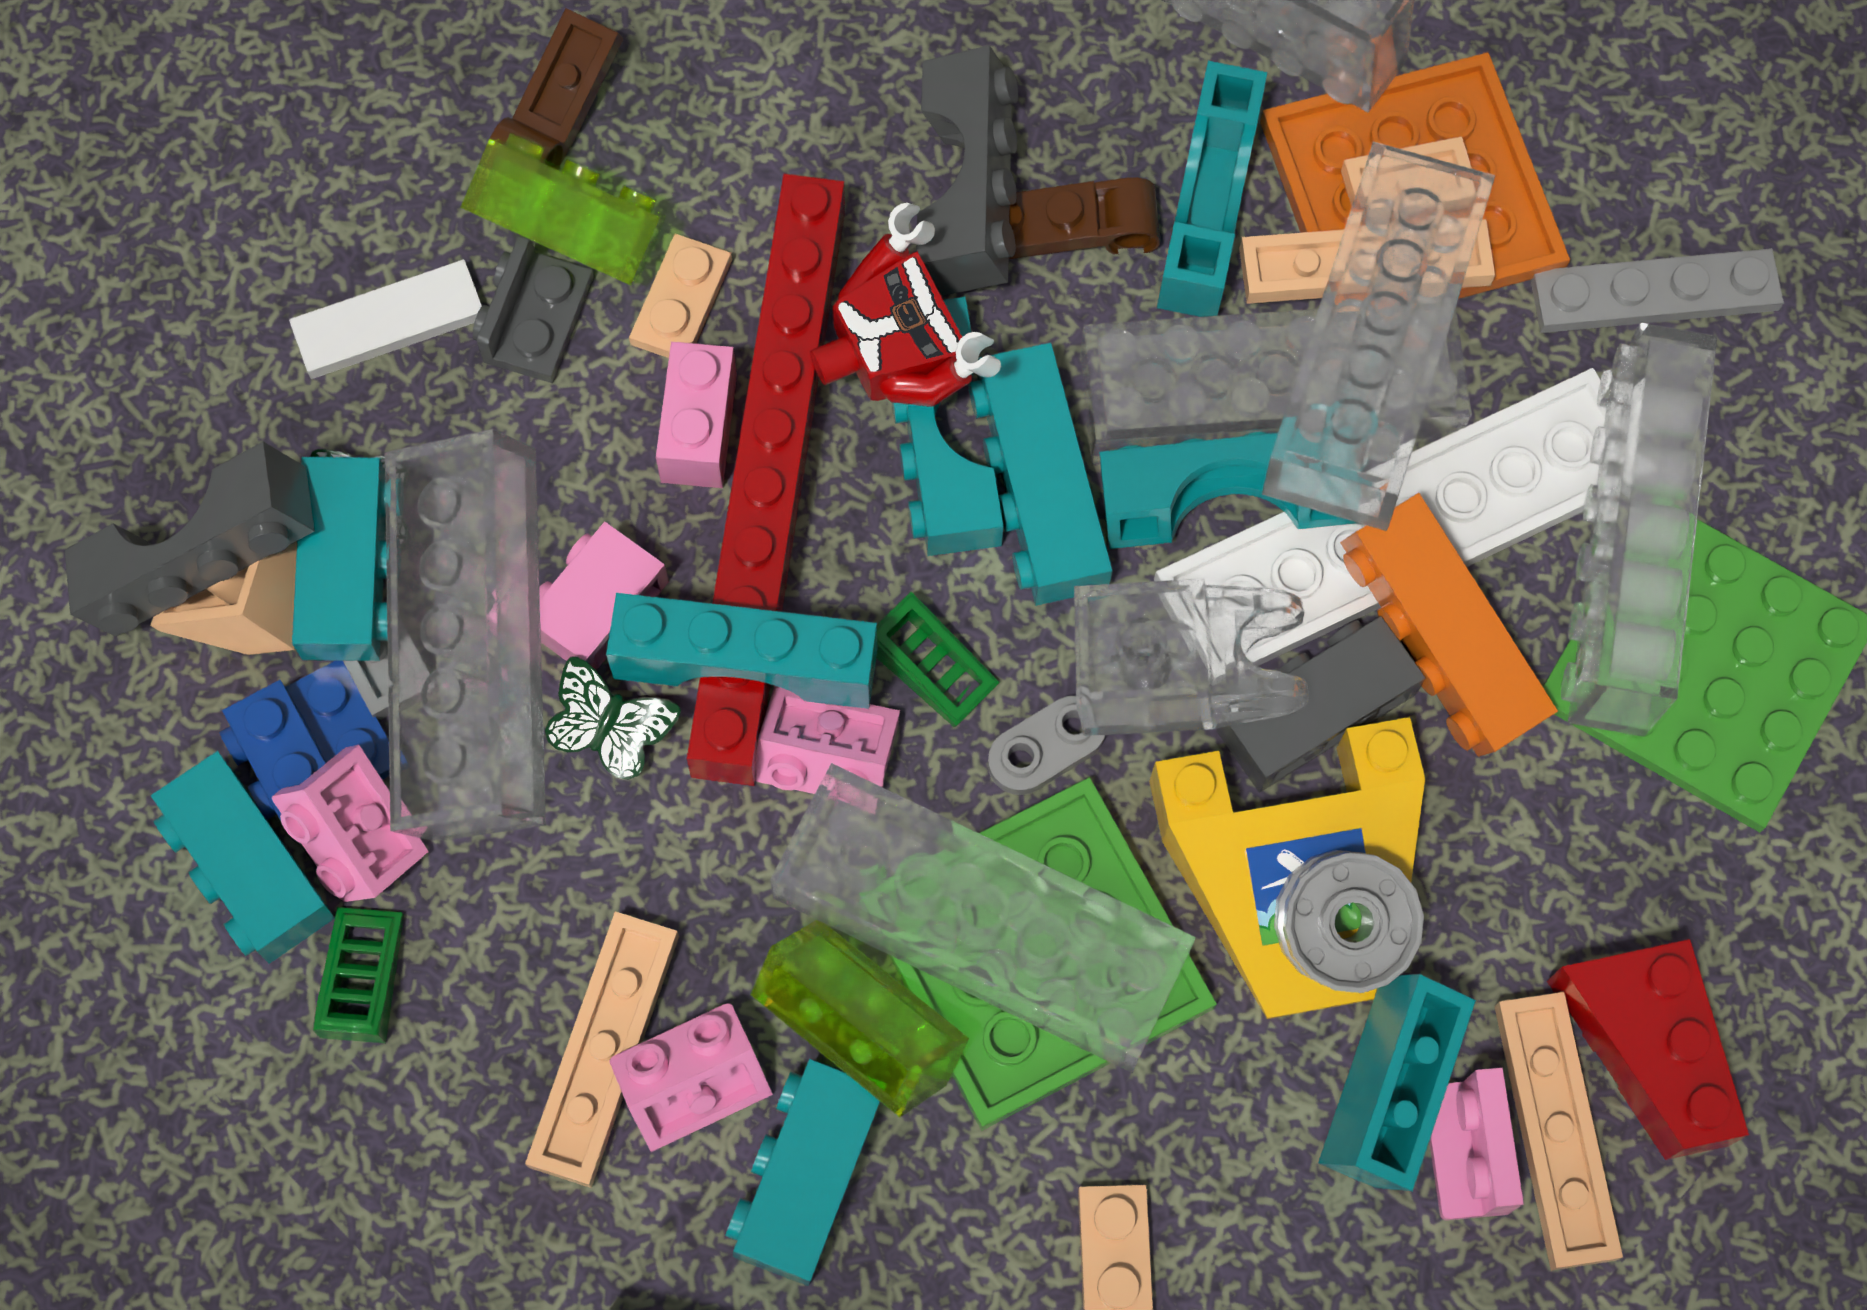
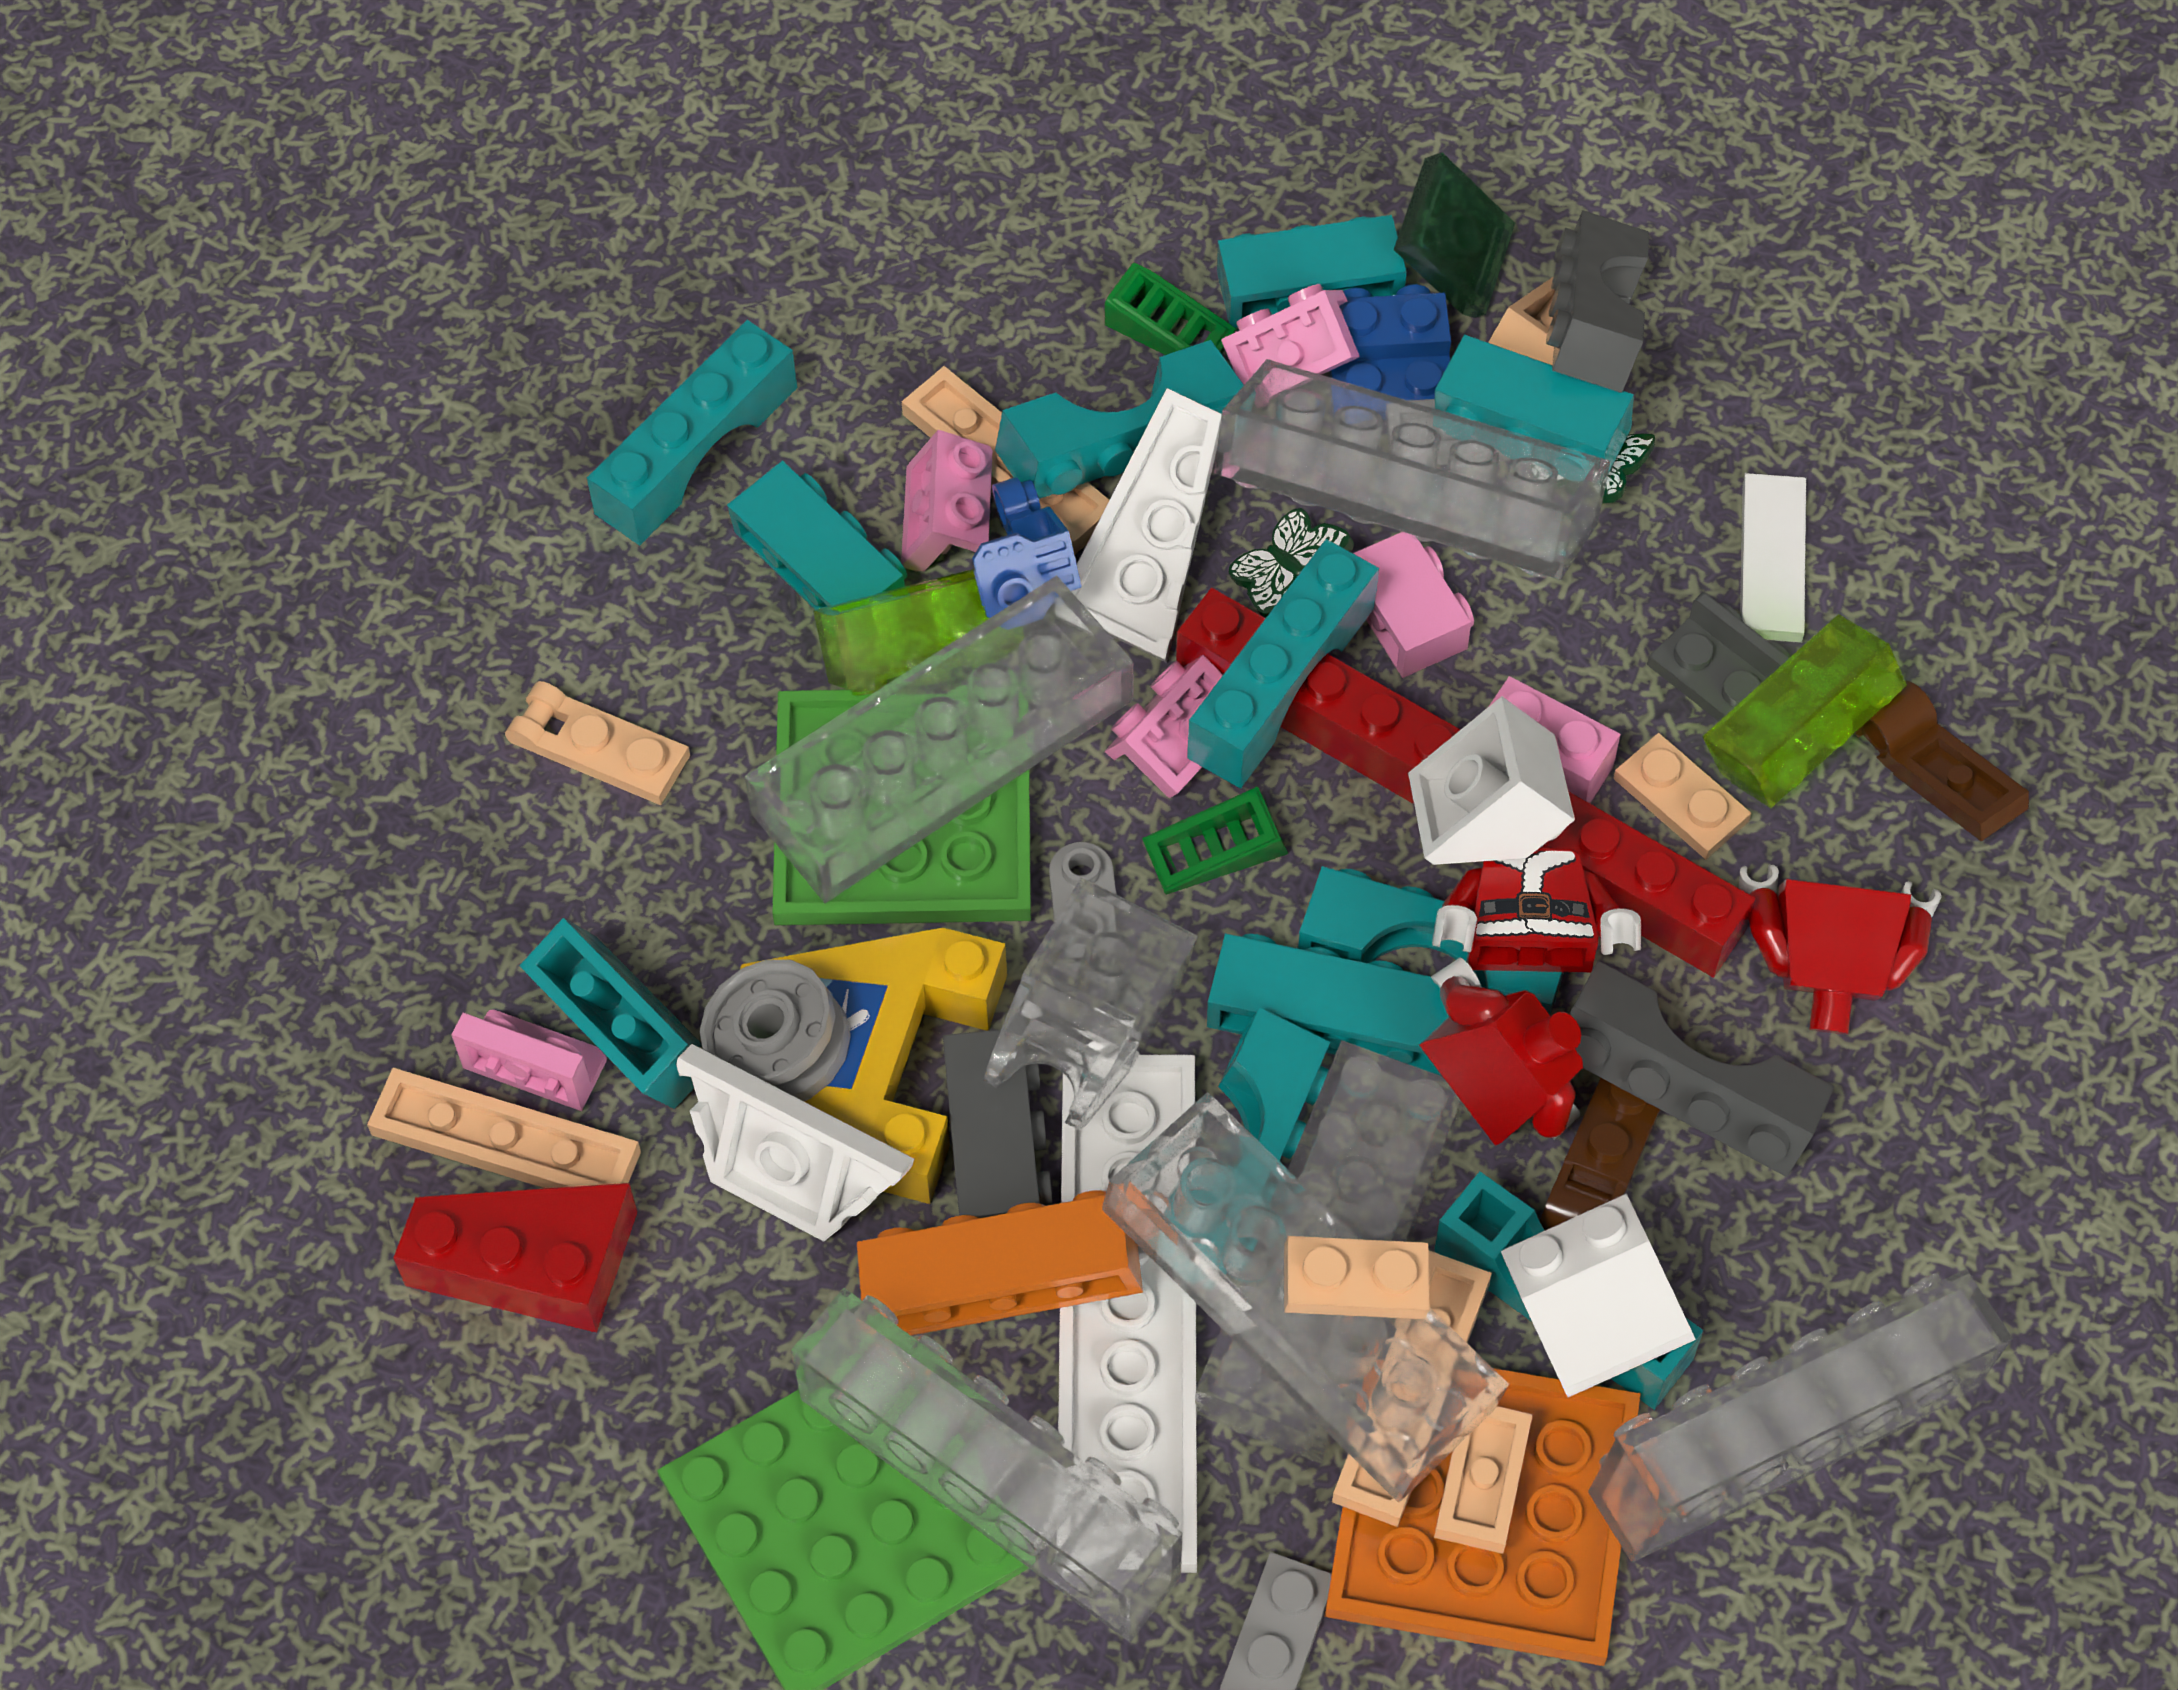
camera: 120 degrees right, 10 degrees down
none -> white wing [676,1044,914,1241]
none -> blue piece [972,477,1082,624]
none -> teal arch [995,340,1247,499]
none -> white wing [1055,388,1224,663]
none -> light nougat plate [1284,1236,1430,1319]
none -> clear green plate [1394,152,1515,318]
none -> white slope [1408,696,1575,865]
none -> red torso [1419,957,1583,1146]
none -> white slope [1501,1194,1696,1397]
none -> red torso [1739,865,1941,1035]

